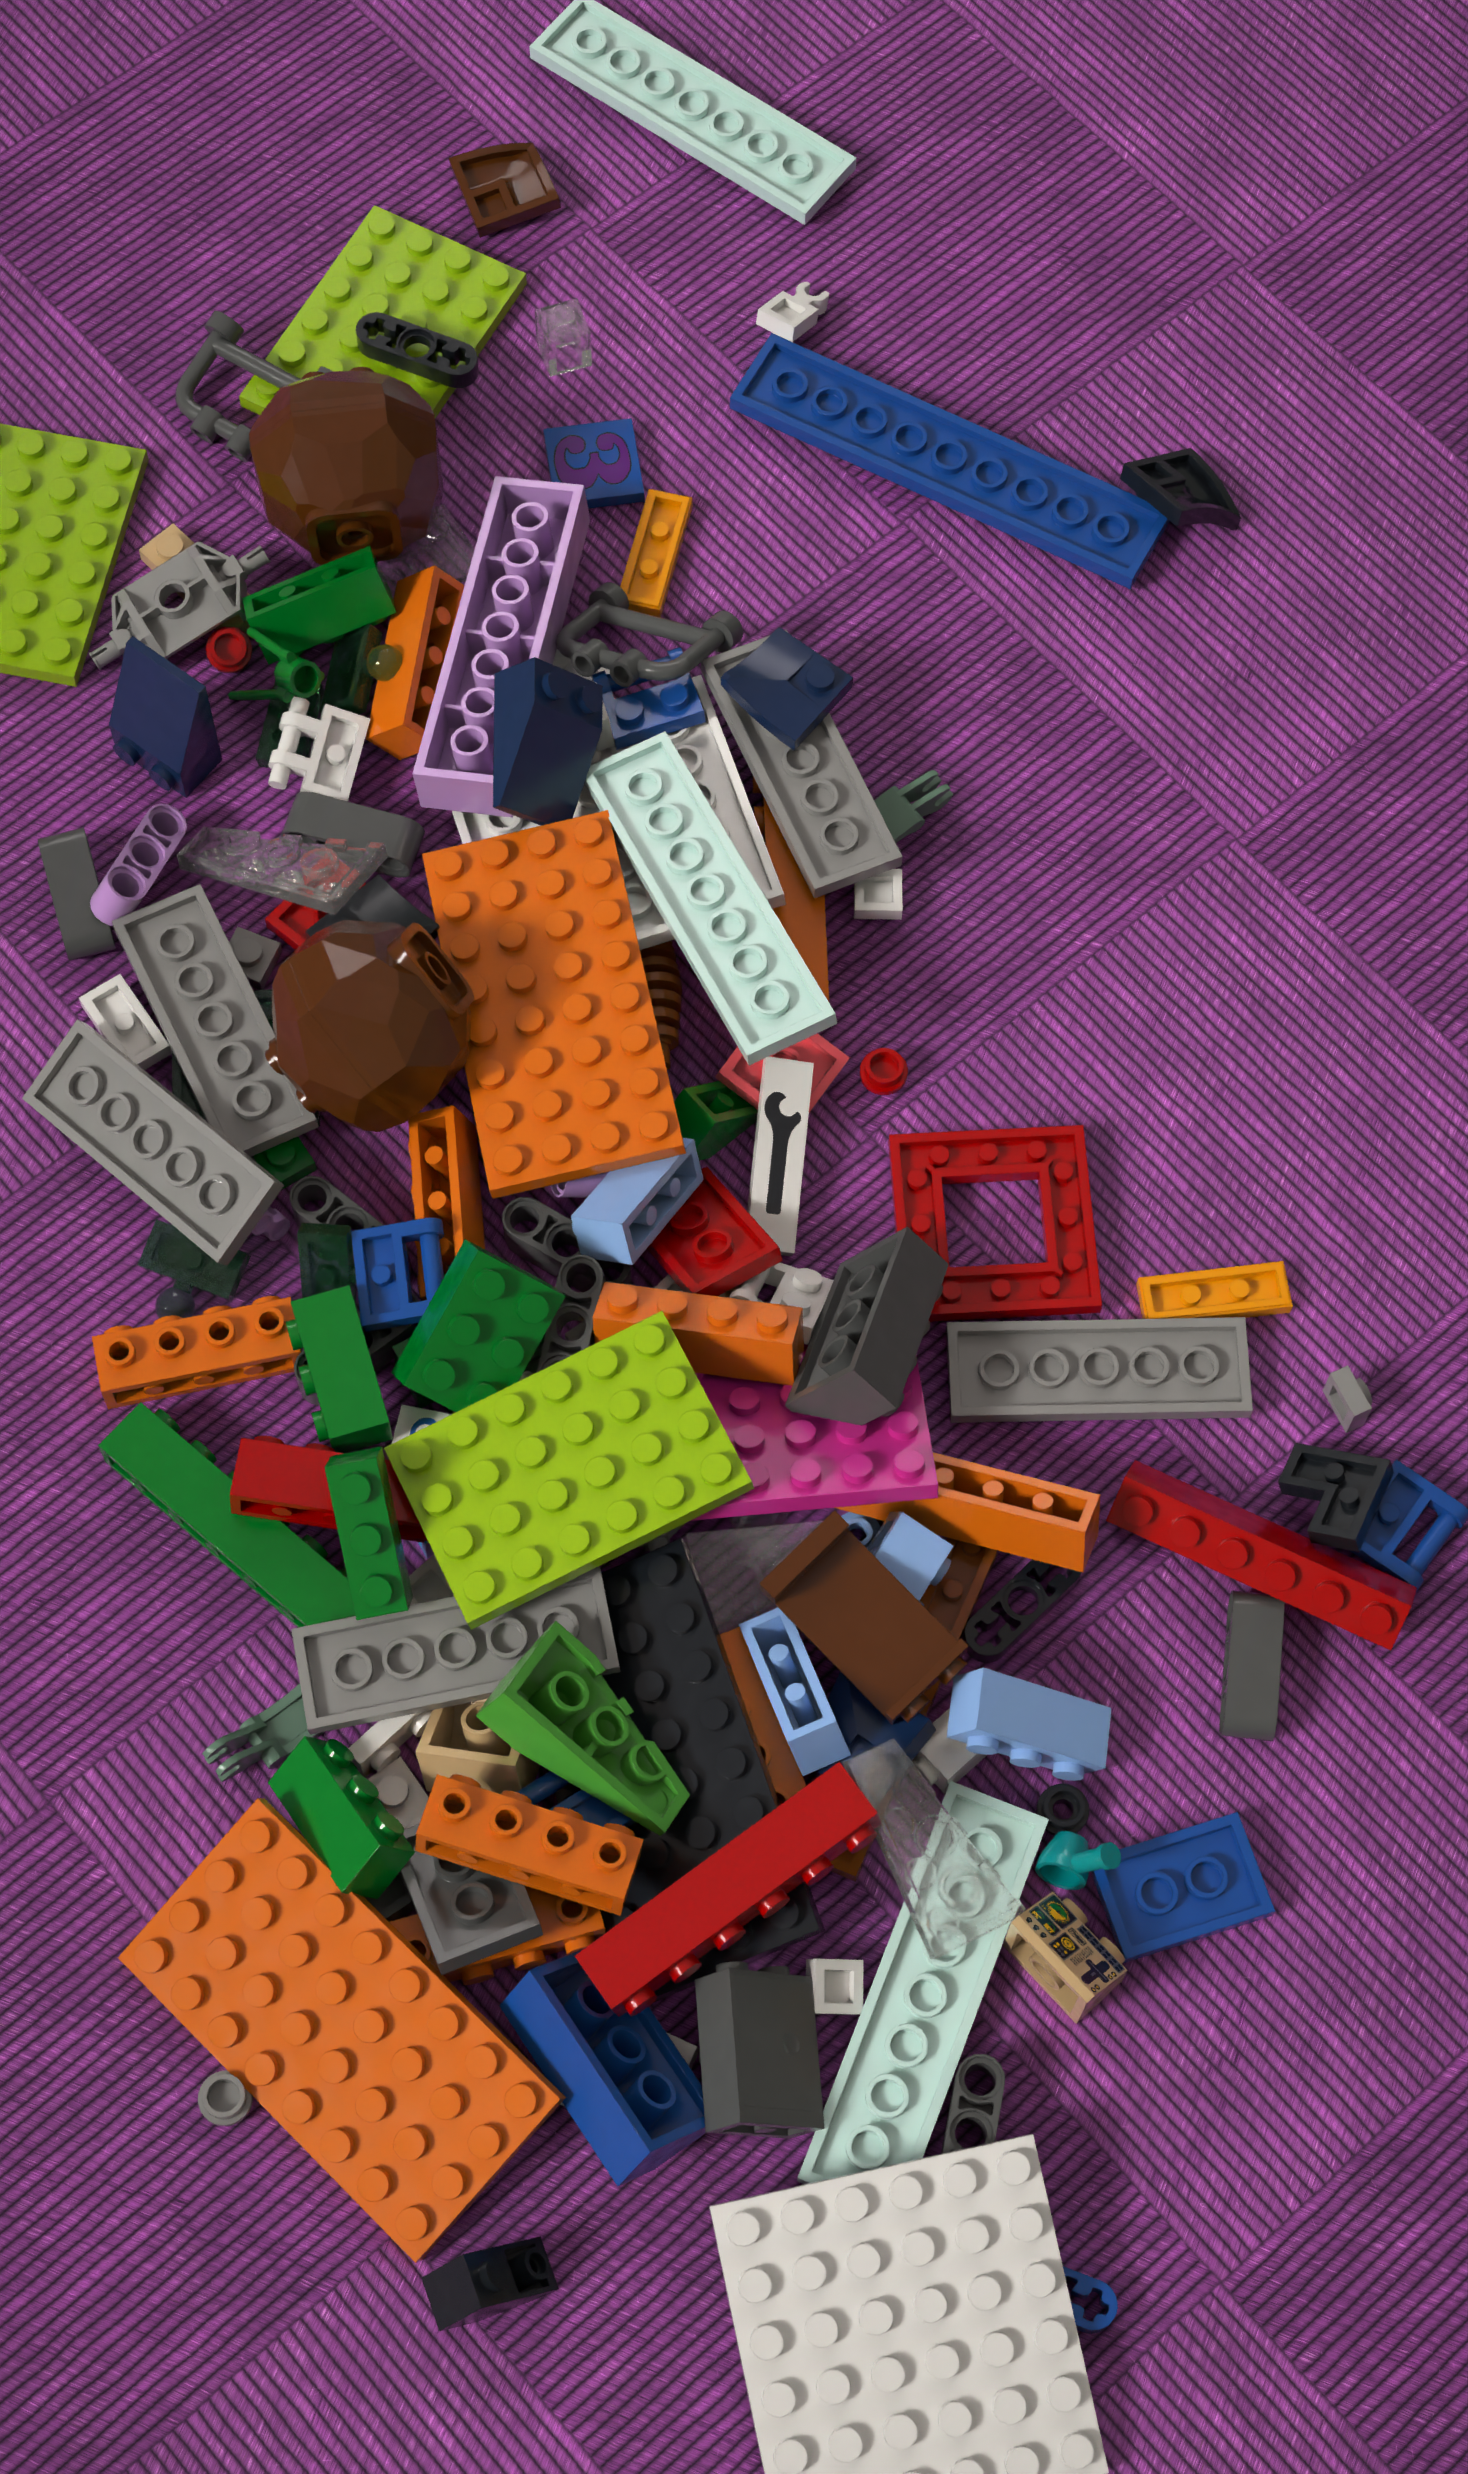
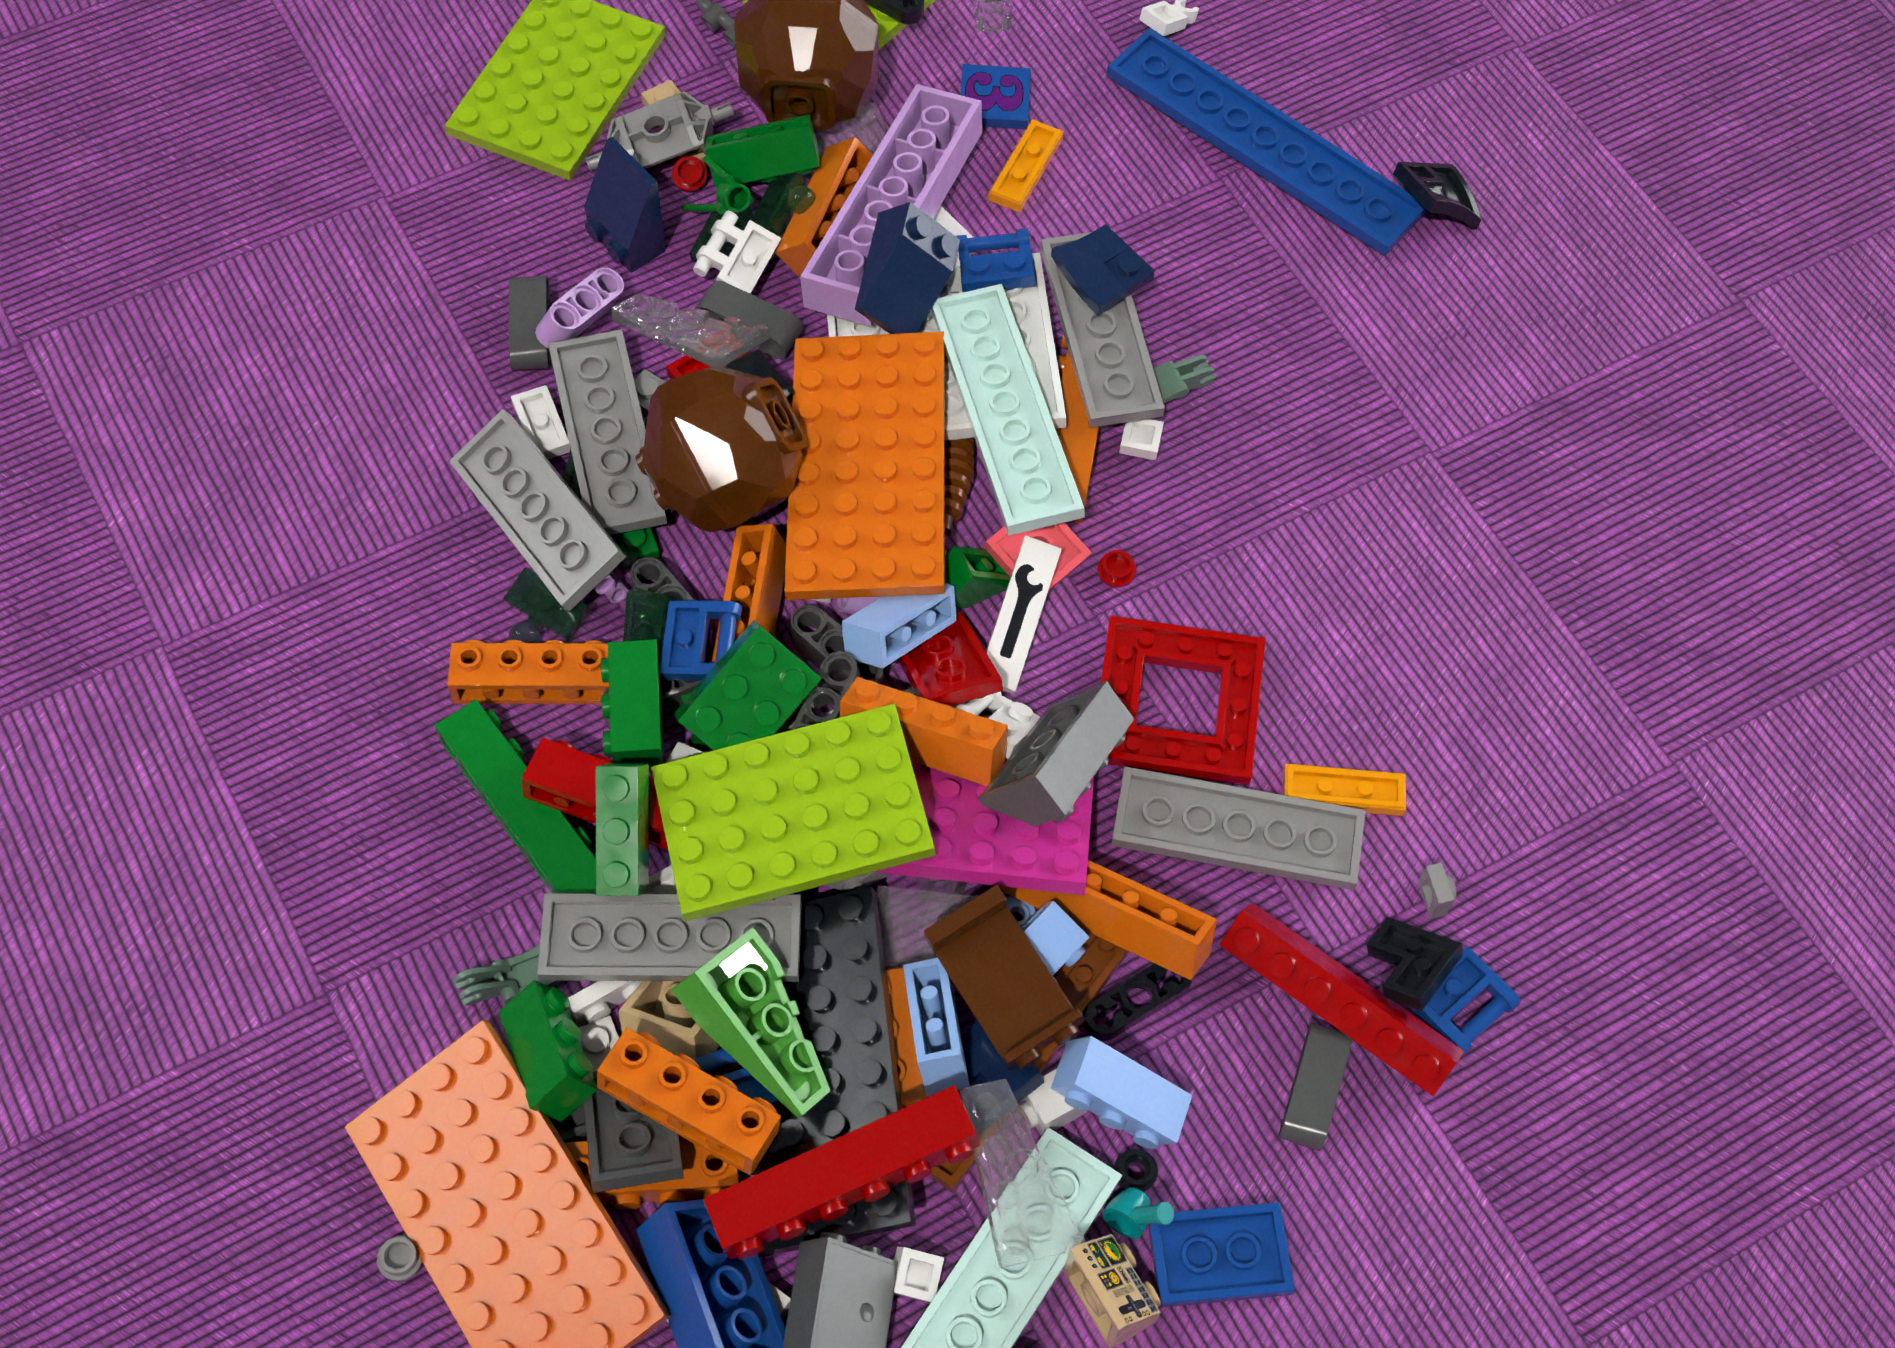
camera: 10 degrees right, 5 degrees down
dark grey bar [556,582,743,687] -> none

